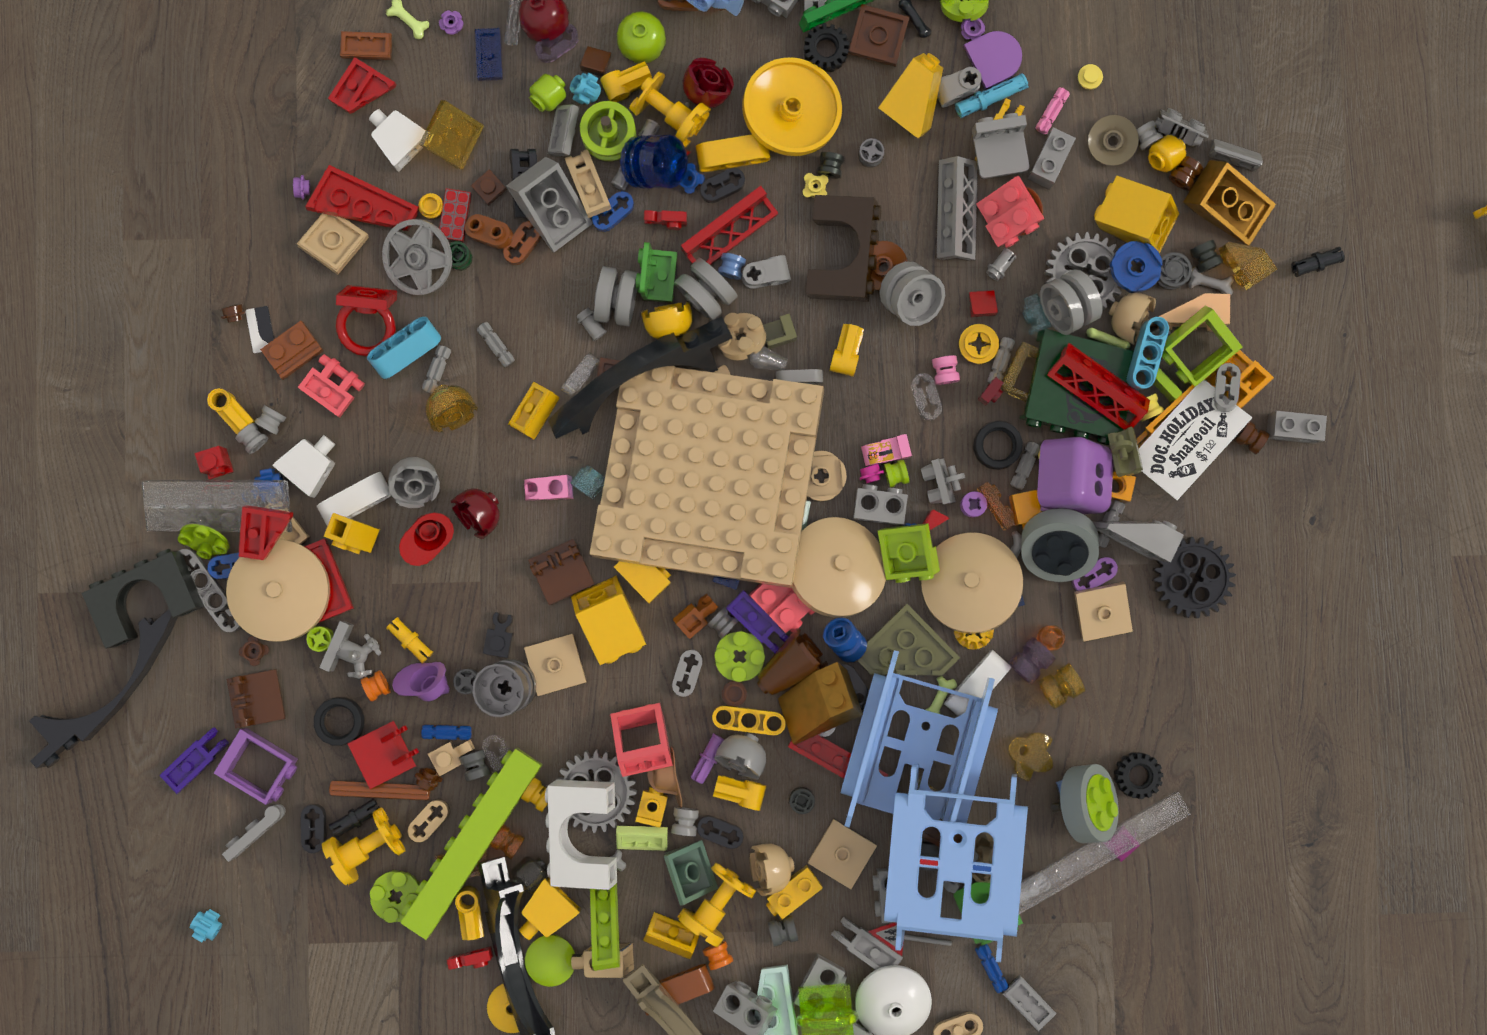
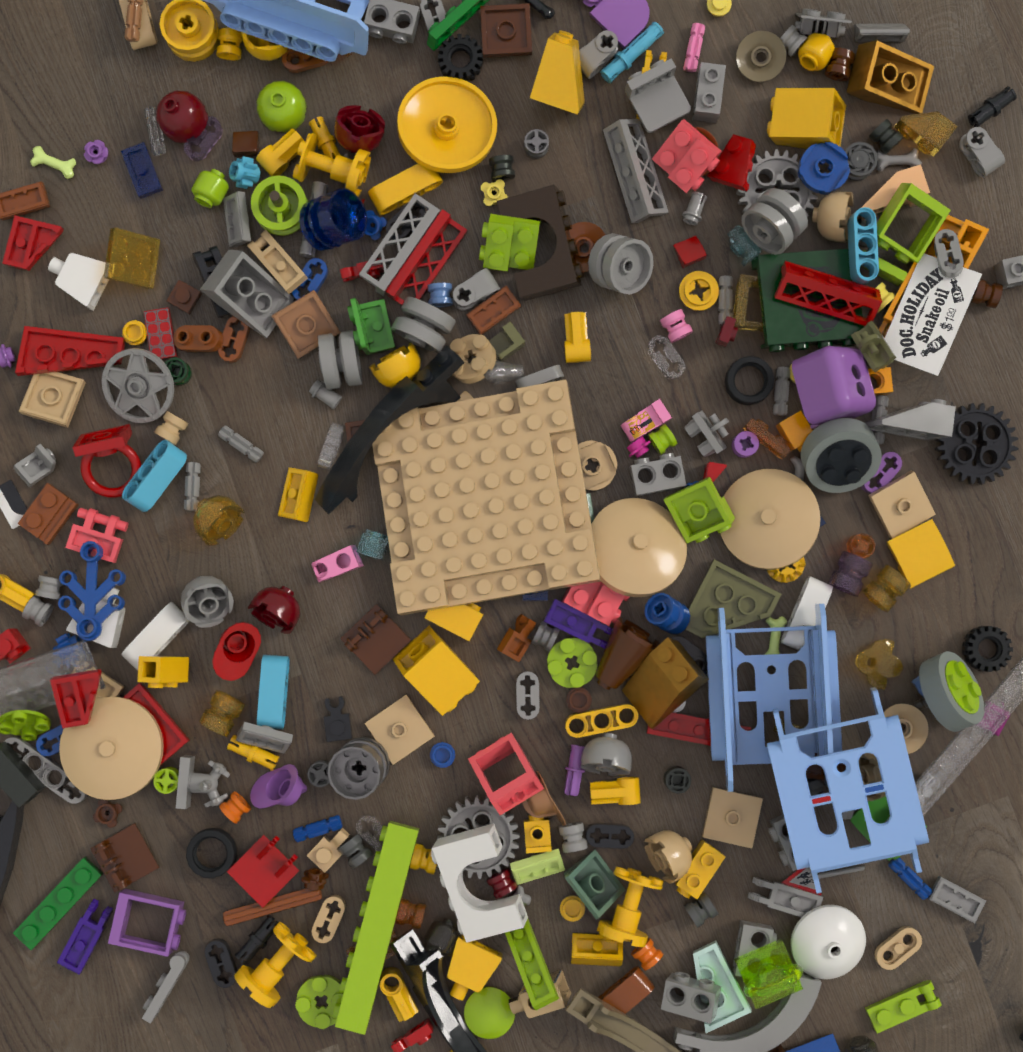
camera: 15 degrees left, 0 degrees up
yellowish green piece [1086,328,1130,349] -> none
none -> light grey bracket [13,444,56,488]
none -> green plate [13,856,104,950]
none -> blue plant [58,541,126,641]
none -> tan wheel [154,411,189,445]
none -> clear yellow wheel [199,690,245,737]
none -> light grey plate [236,722,293,754]
none -> medium azure beam [257,655,290,730]
none -> medium nougat plate [271,290,341,359]
none -> yellow pin [309,116,340,158]
none -> light grey fence [359,193,440,297]
none -> blue plate [430,742,455,768]
none -> dark orange plate [466,285,521,335]
none -> lime plate [479,214,540,271]
none -> dark red wheel [486,868,518,899]
none -> yellow plate [560,895,585,922]
none -> red wing [707,134,756,192]
none -> tan dish [884,703,928,754]
none -> yellow slope [886,519,955,589]
none -> light grey piece [959,127,1005,178]

